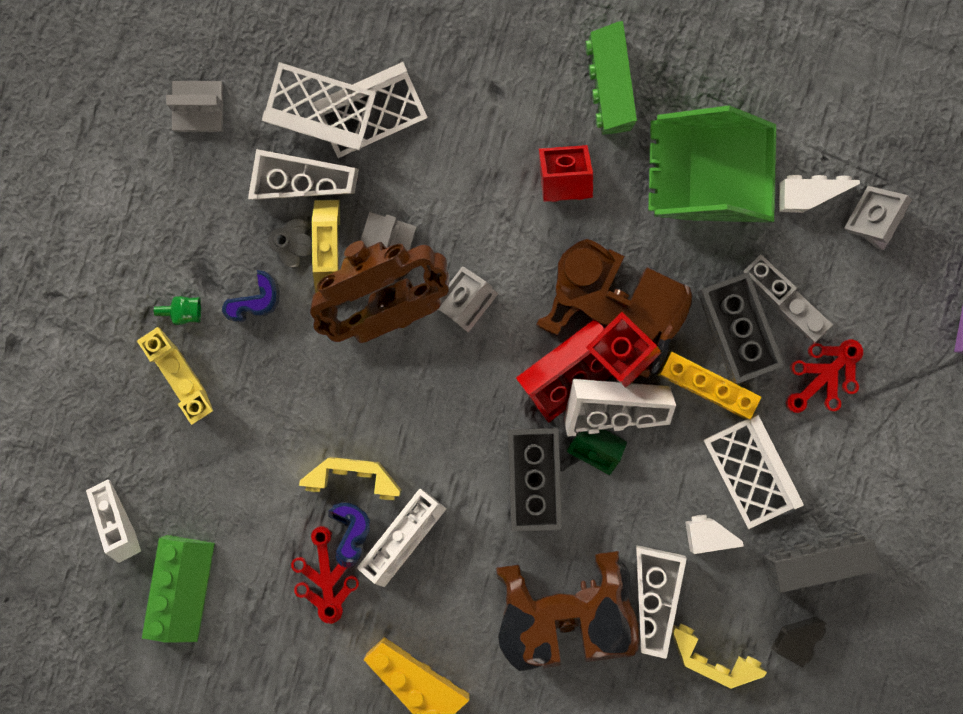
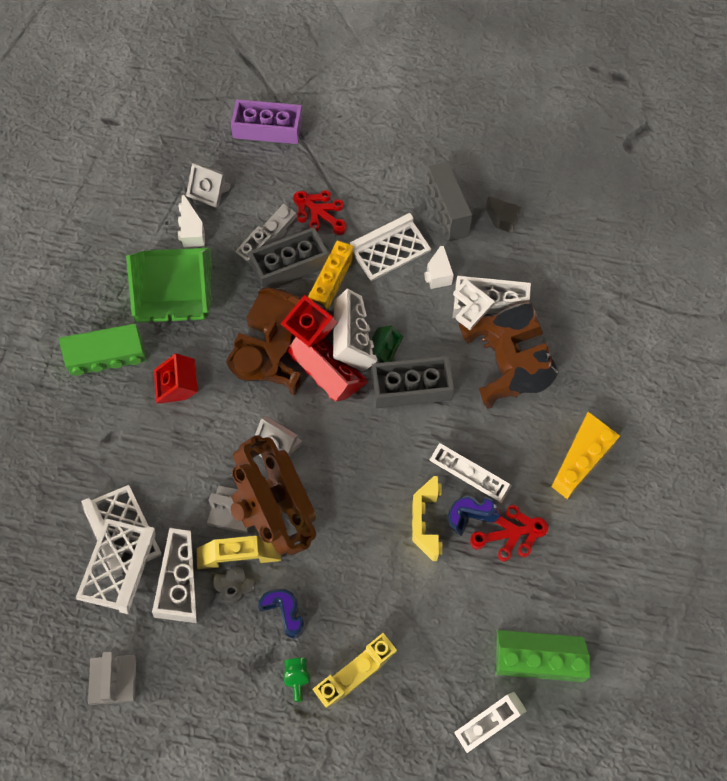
camera: 90 degrees left, 25 degrees down
light yellow slope [672,623,767,689] -> none
none -> white plate [453,279,495,330]

